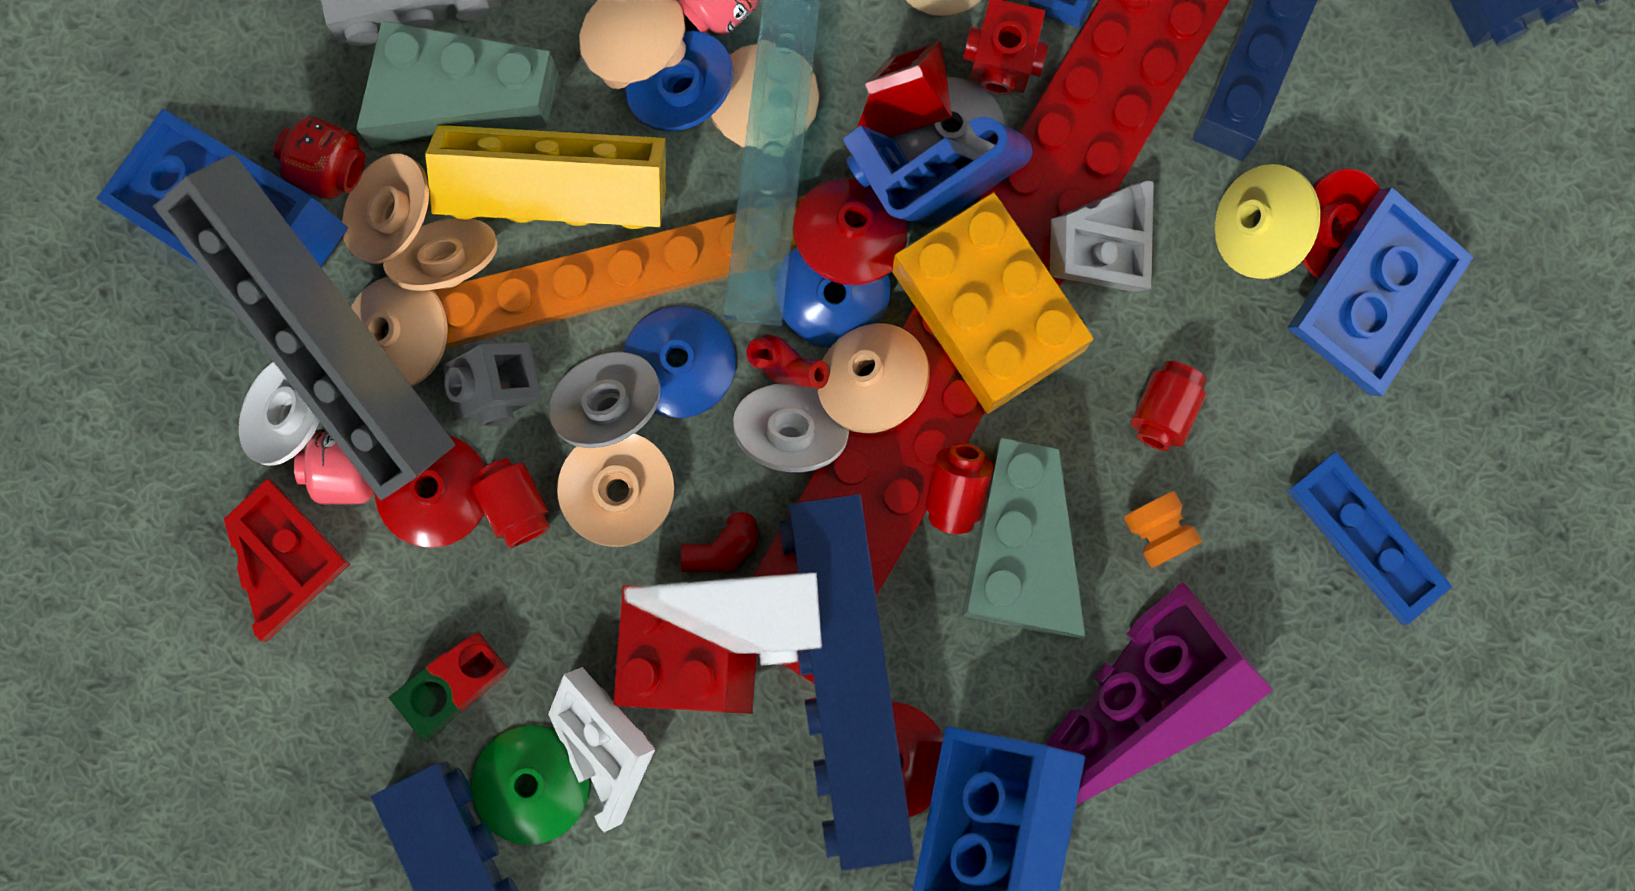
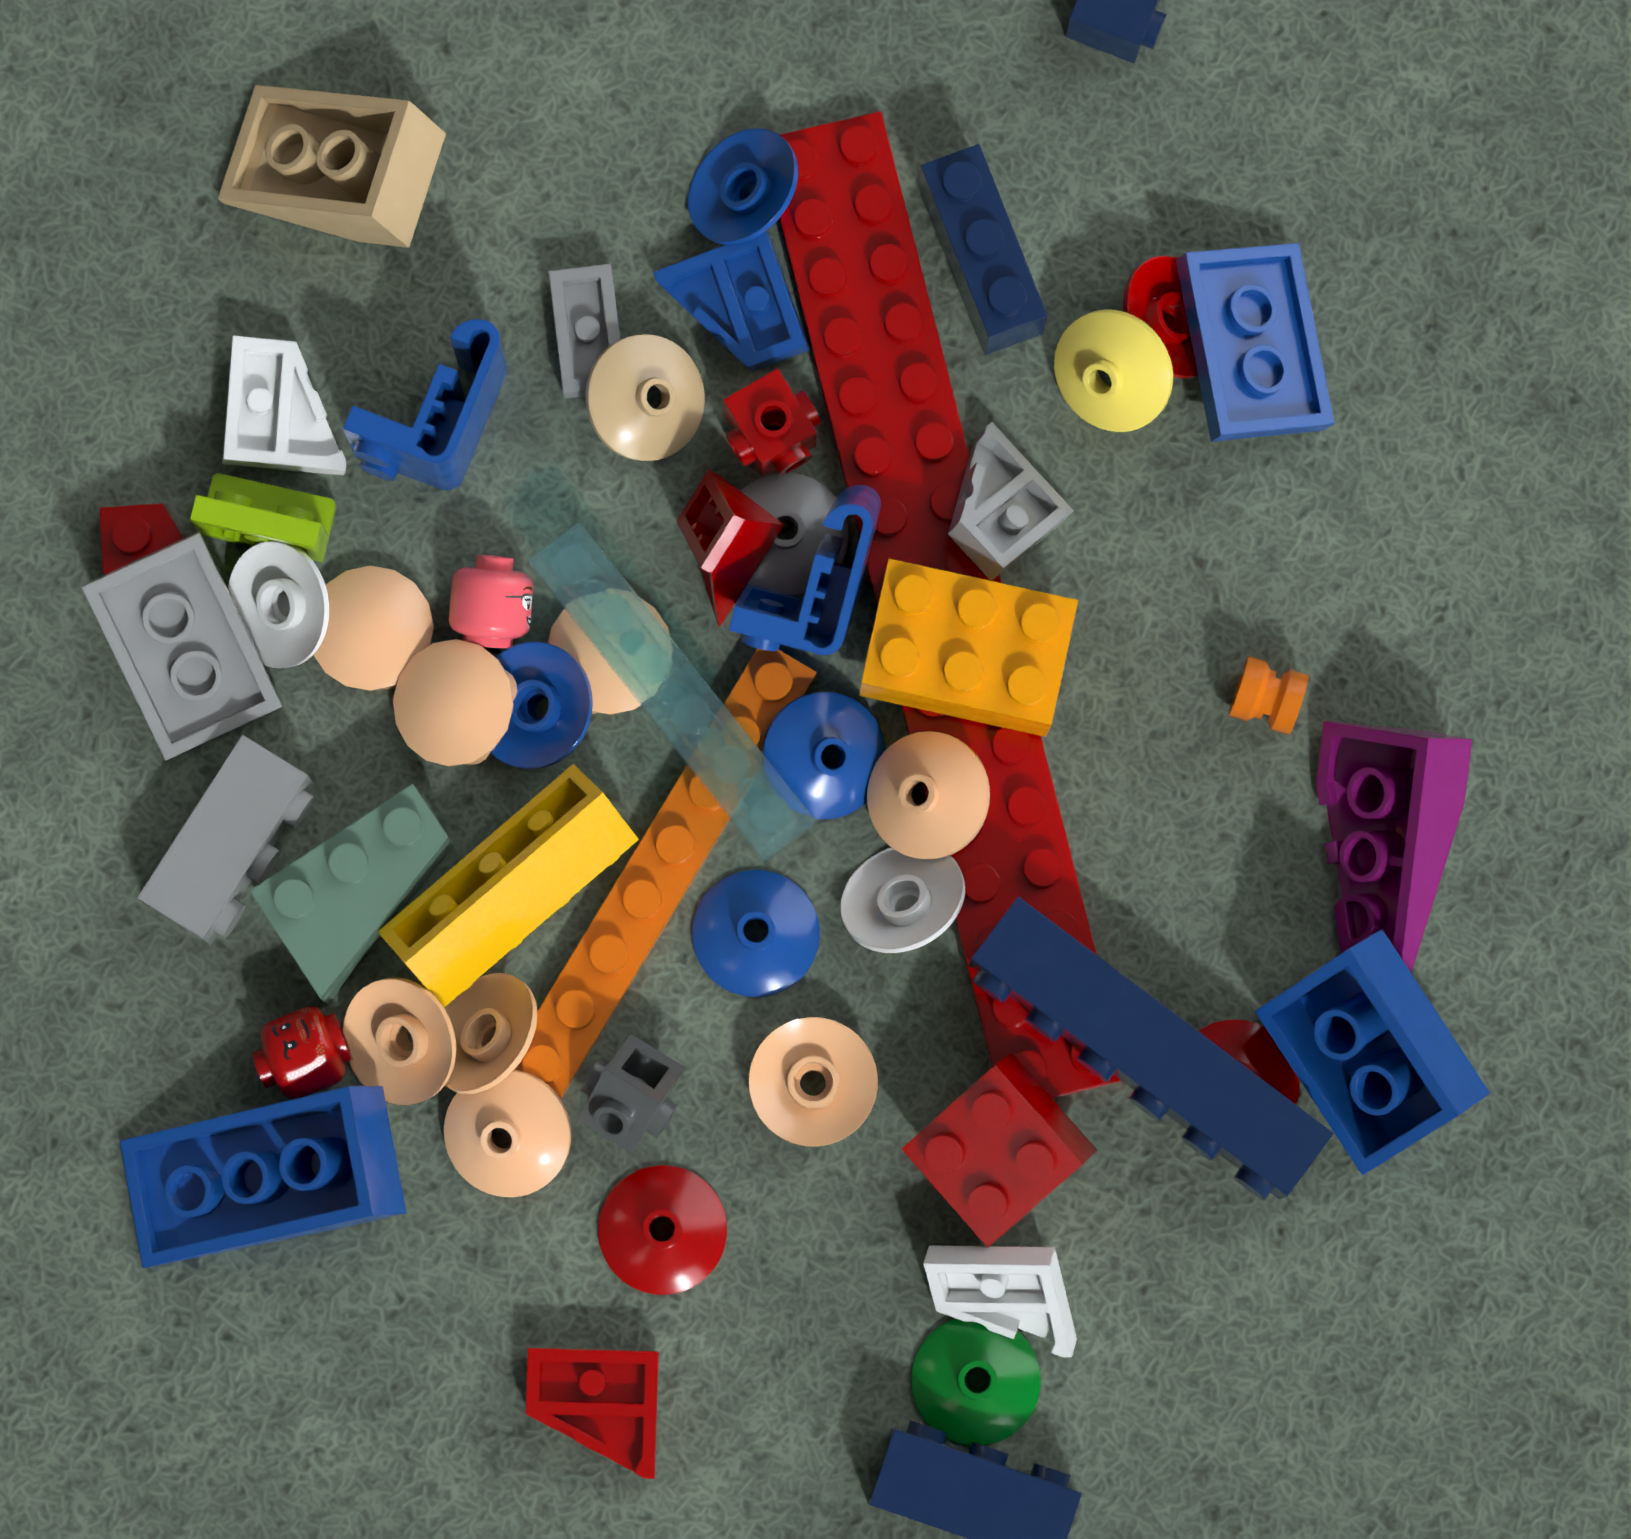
camera: 50 degrees left, 0 degrees up
dark grey brick [153,153,455,500] -> none
white dish [239,362,320,466] -> none
coral head [294,429,374,505] -> none
leg [388,632,509,744] -> none
red brick [472,458,551,549] -> none
light grey dish [549,352,661,448] -> none
white slope [625,573,821,664] -> none
red arm [681,512,760,572] -> none
red arm [746,334,830,389] -> none
red dish [793,179,908,285] -> none
red brick [925,443,994,534] -> none
sand green wedge [962,438,1085,639] -> none
red brick [1131,361,1207,451] -> none
blue plate [1286,451,1453,625] -> none

